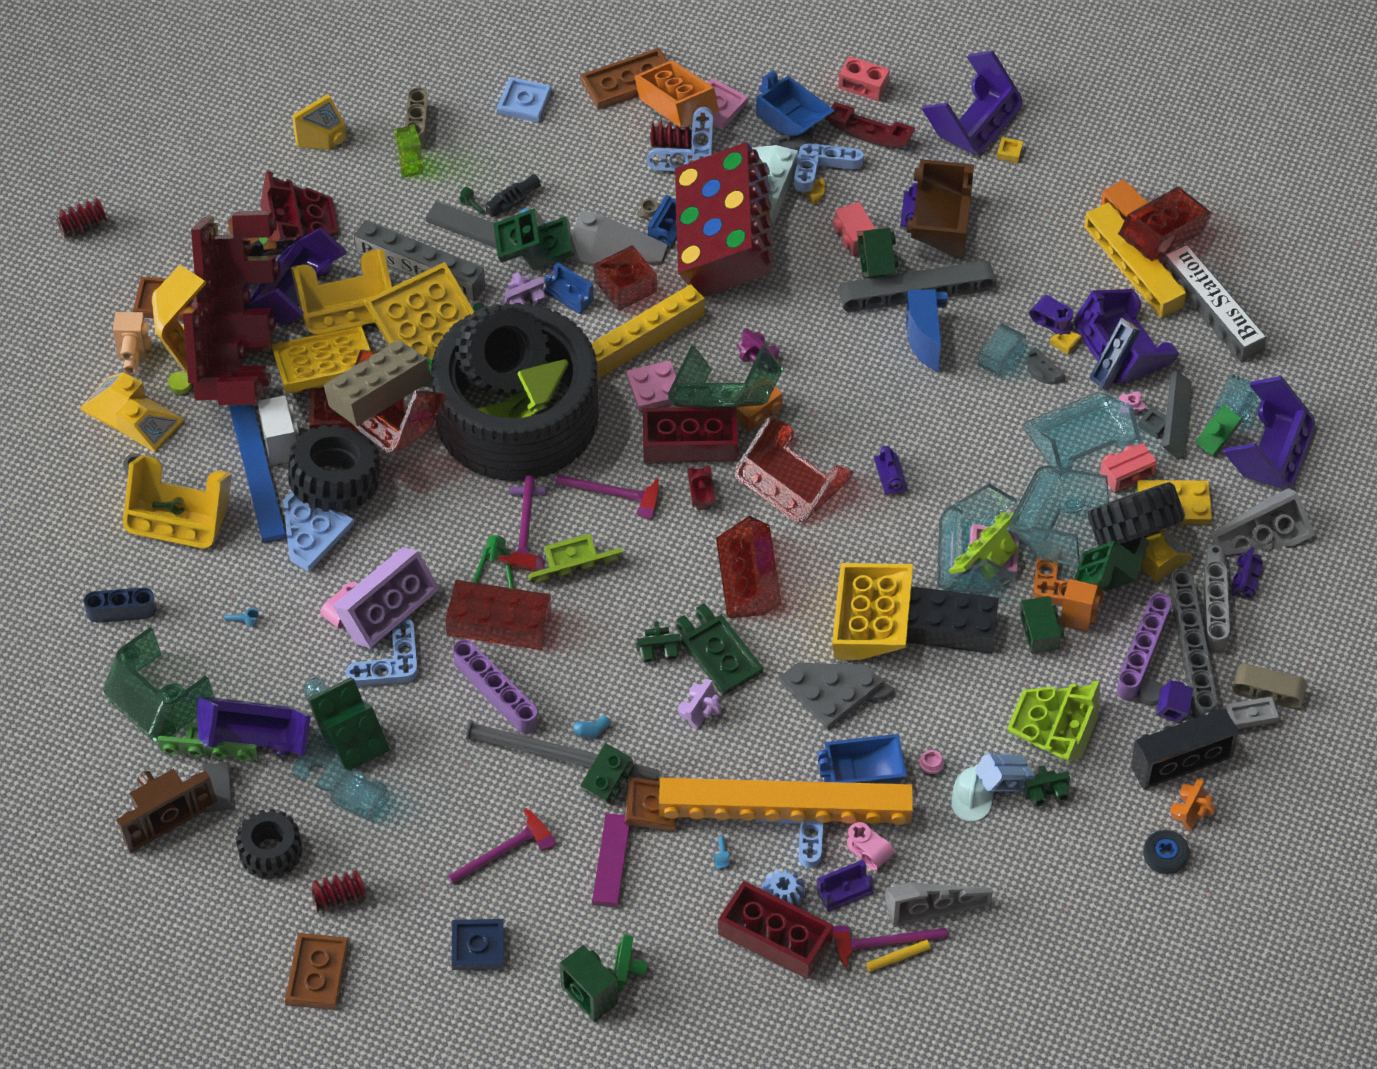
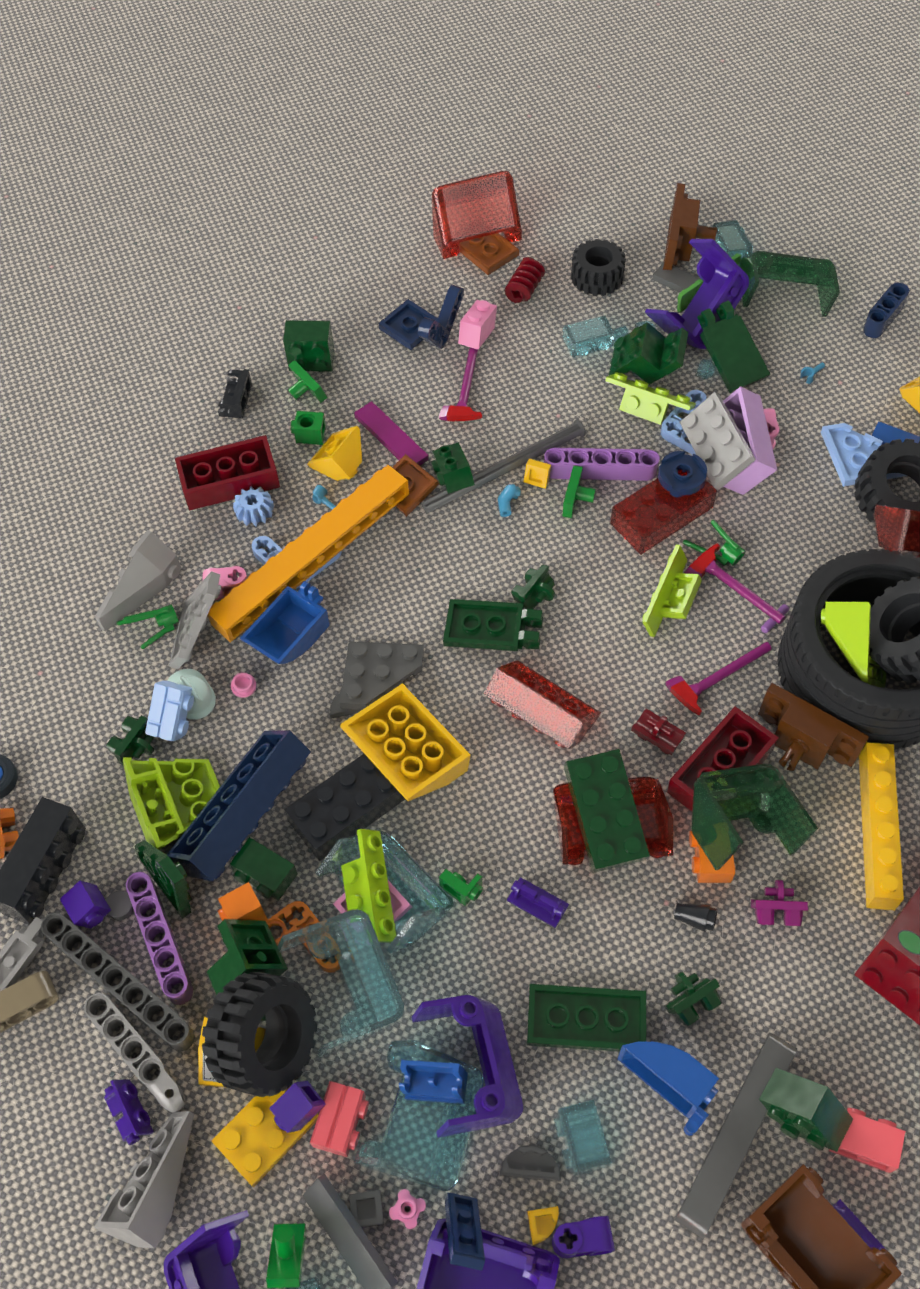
camera: 135 degrees right, 5 degrees up
bright pink plate [626,360,684,412] -> none
lavender hips [677,679,722,729] -> none
dark purple hinge [817,860,874,912] -> none
magenta piece [833,926,948,968] -> none
yellow piece [865,940,931,972] -> none
none -> green plant [117,604,179,649]
none -> dark green plate [134,840,192,919]
none -> dark blue brick [167,730,311,881]
none -> light grey plate [169,571,221,669]
none -> black hinge [218,369,252,419]
none -> dark purple brick [269,1080,326,1133]
none -> green brick [291,411,326,445]
none -> yellow slope [307,426,362,481]
none -> blue hinge [399,1060,468,1104]
none -> dark purple windscreen [412,995,523,1138]
none -> dark blue beam [418,285,464,349]
none -> clear red windscreen [432,171,522,259]
none -> green bracket [439,869,483,906]
none -> bright pink brick [458,300,497,350]
none -> yellow tile [524,459,551,489]
none -> dark green plate [527,984,647,1052]
none -> green tile [562,465,596,518]
none -> dark green brick [564,749,650,873]
none -> bracket [605,372,696,425]
none -> dark blue plate [658,451,707,497]
none -> dark green hips [664,972,722,1026]
none -> black cone [674,903,718,932]
none -> light grey plate [680,392,756,490]
none -> dark green tile [697,300,770,394]
none -> clear light blue brick [712,220,753,264]
none -> reddish brown brick [758,683,869,771]

